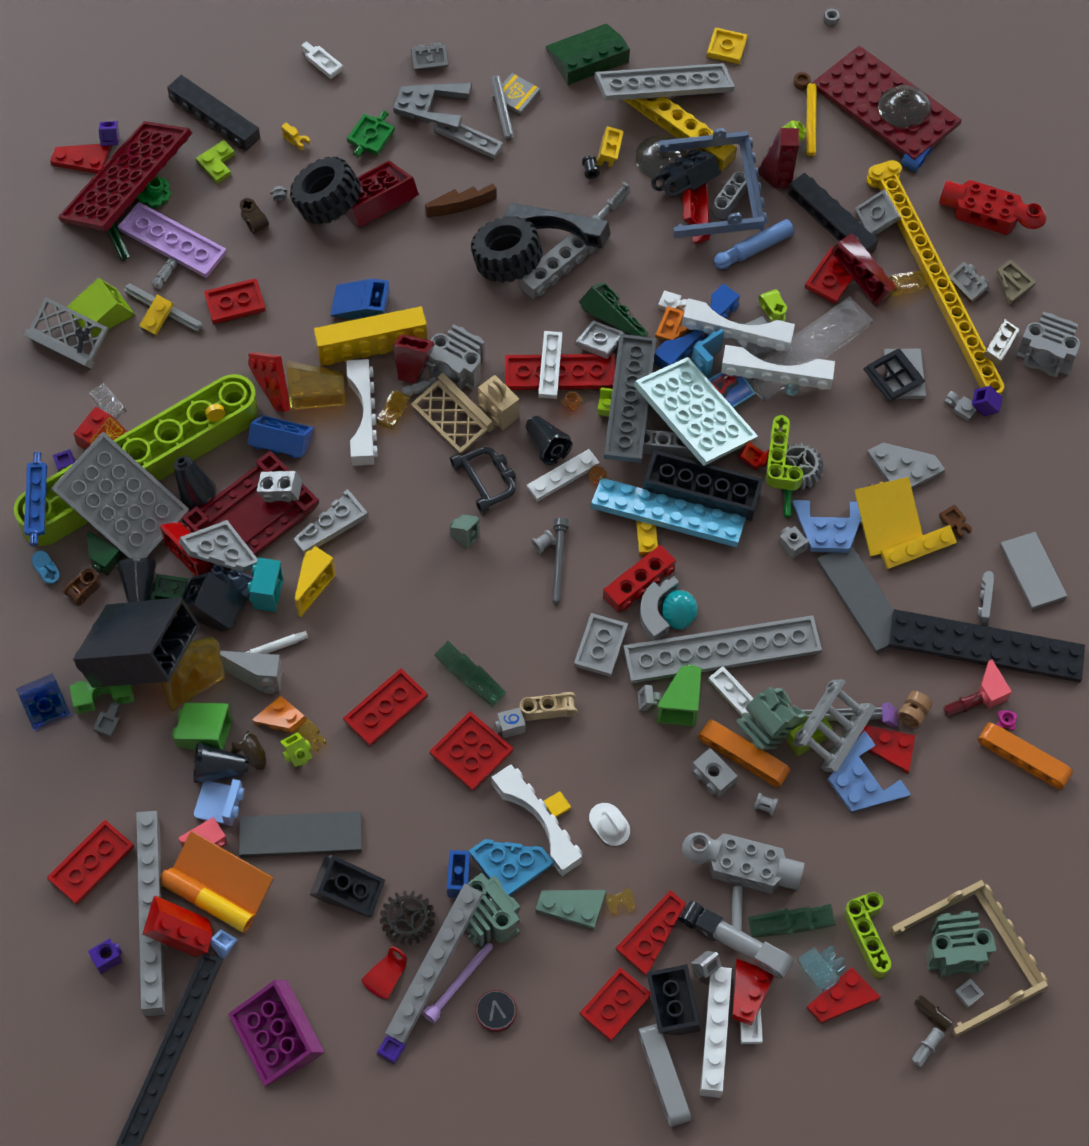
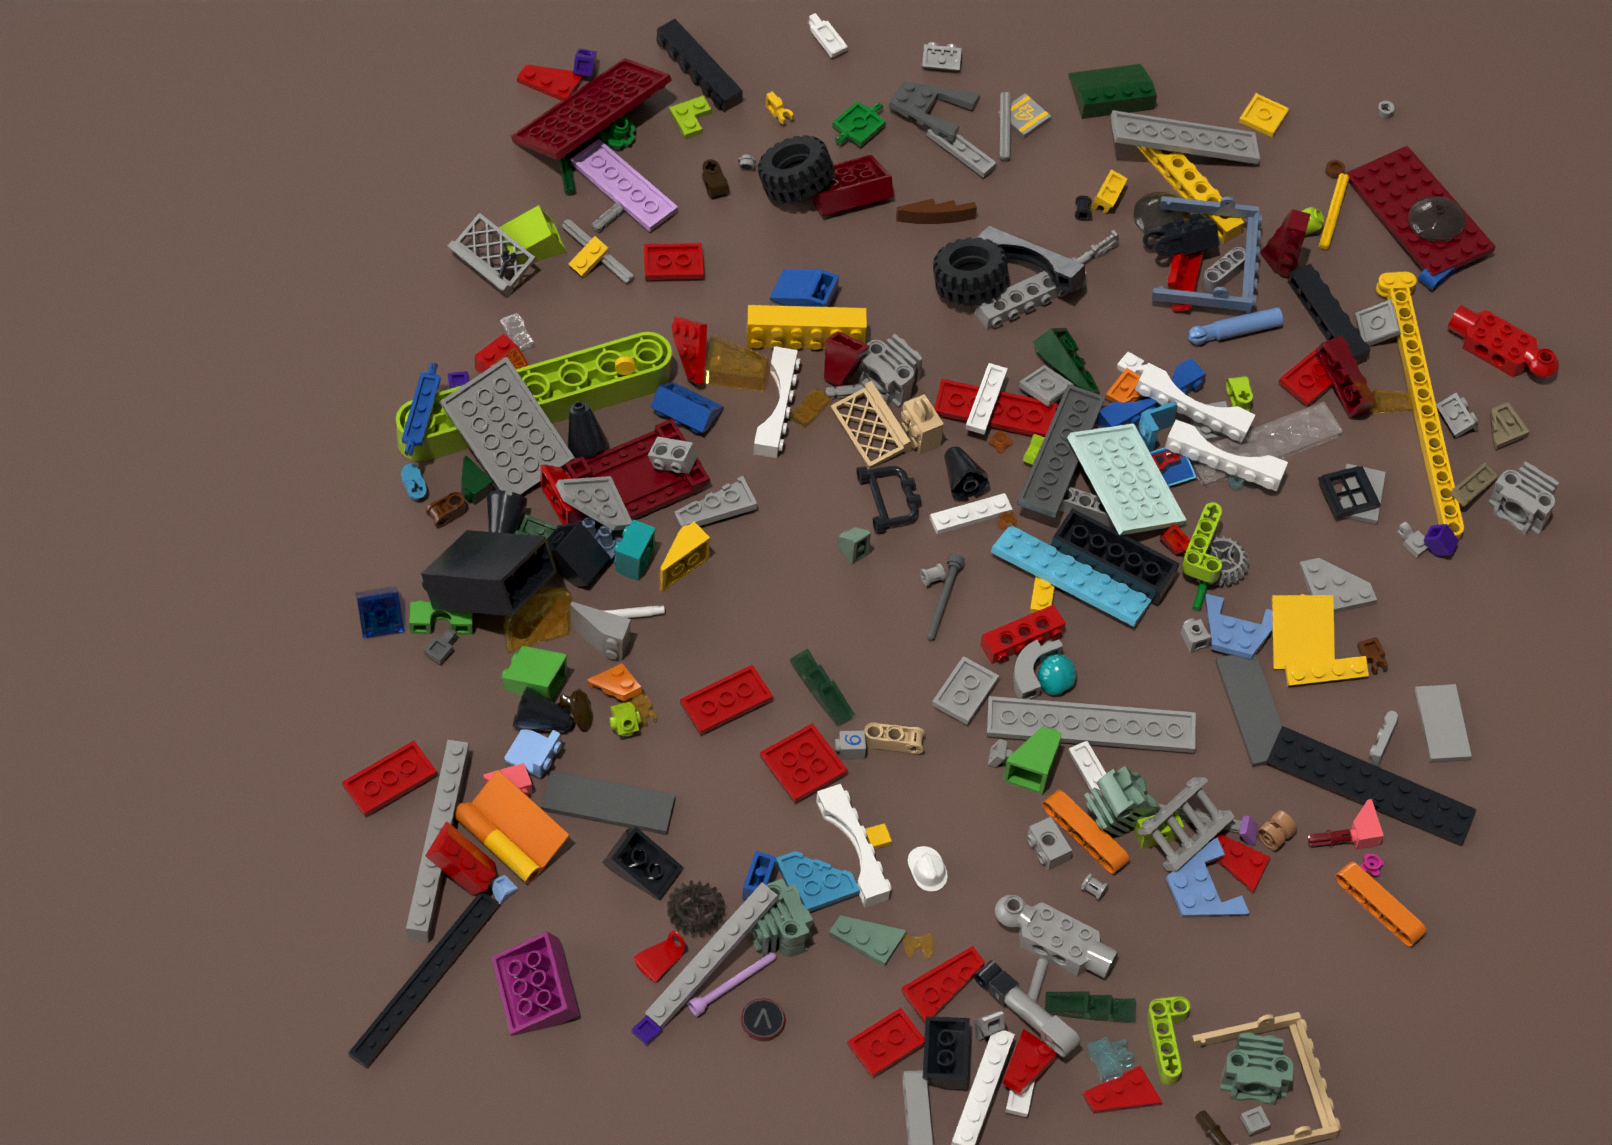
camera: 10 degrees right, 5 degrees down
dark purple brick [88,938,123,974] -> none

